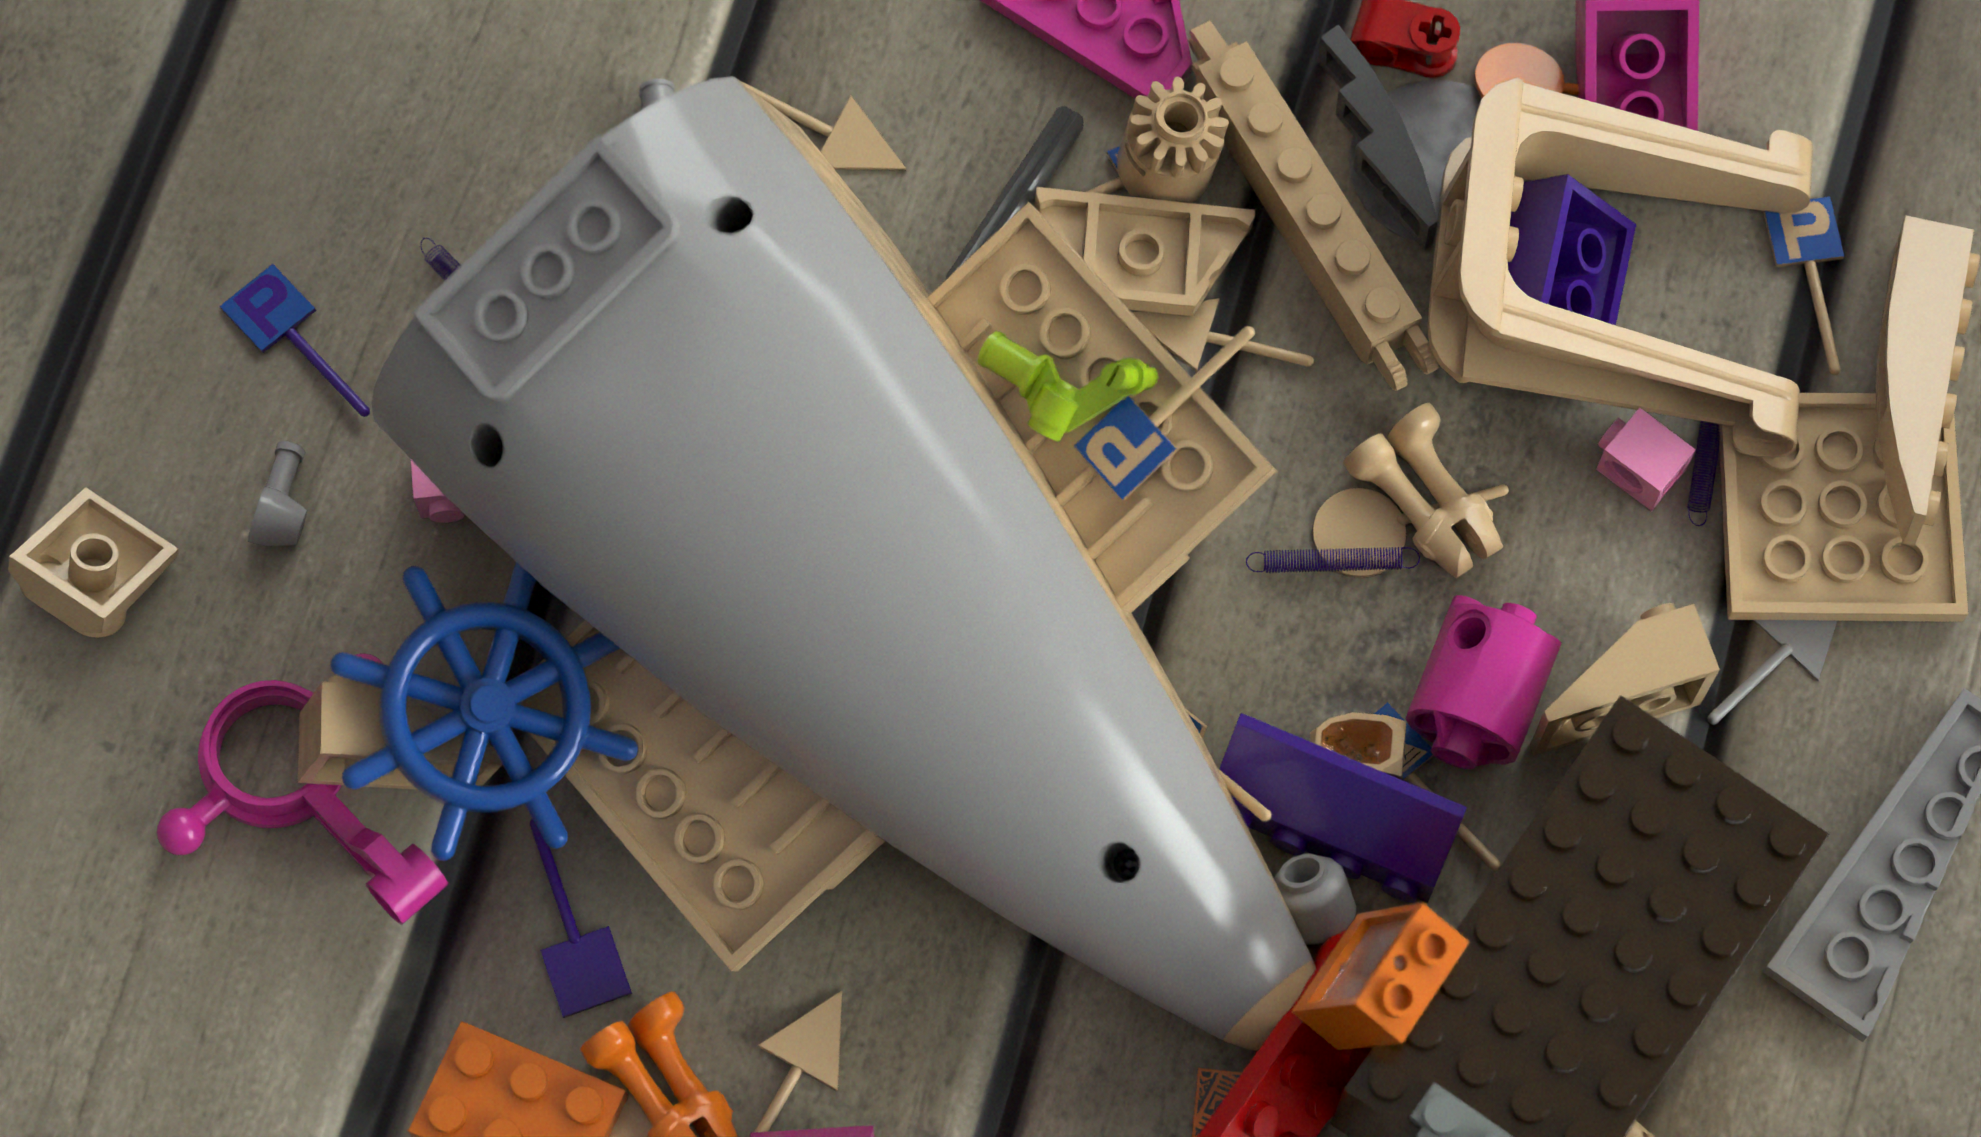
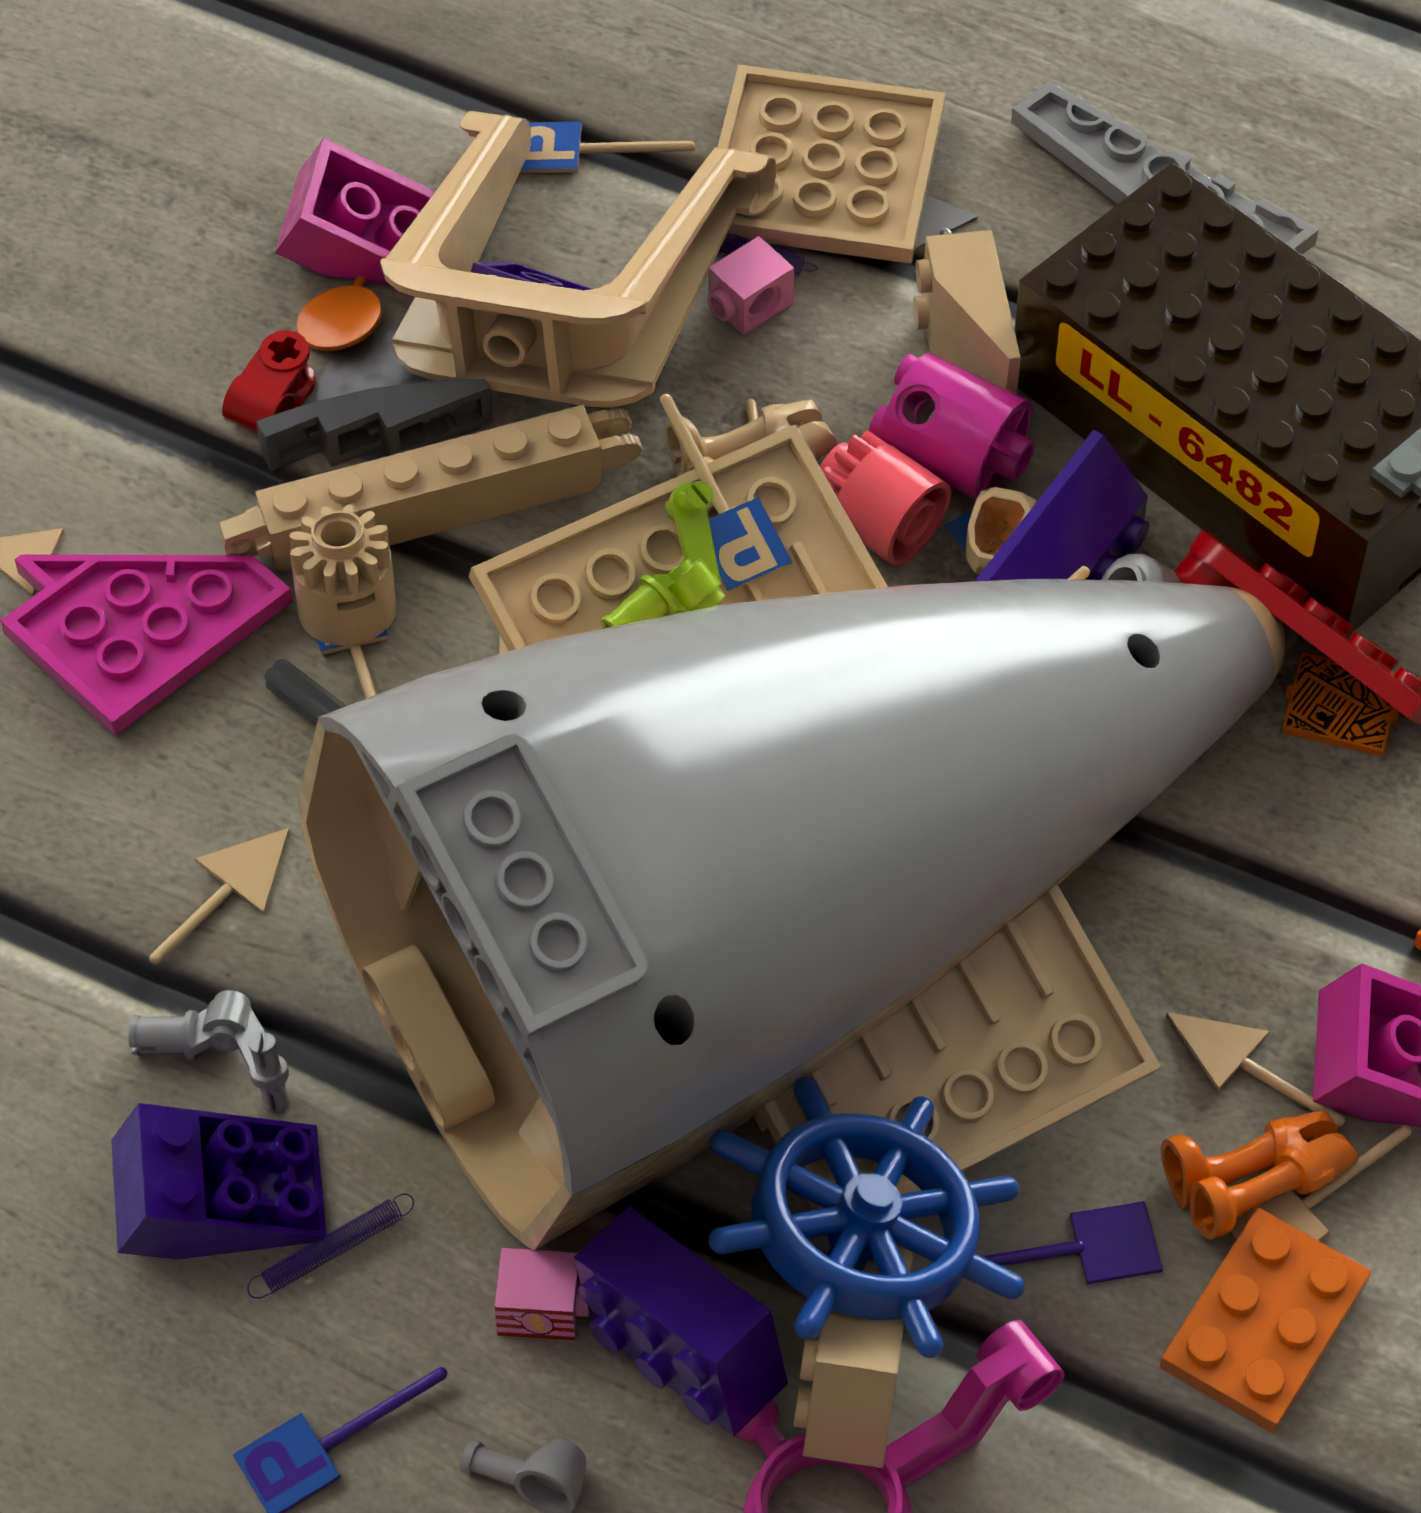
camera: 80 degrees left, 15 degrees down
tan wing [1034,187,1255,316] -> none
orange window [1292,903,1469,1050] -> none
tan slope [1875,215,1980,546] -> none
none -> dark purple slope [111,1103,327,1259]
none -> dark purple brick [573,1206,788,1437]
none -> coral gear [820,430,951,566]

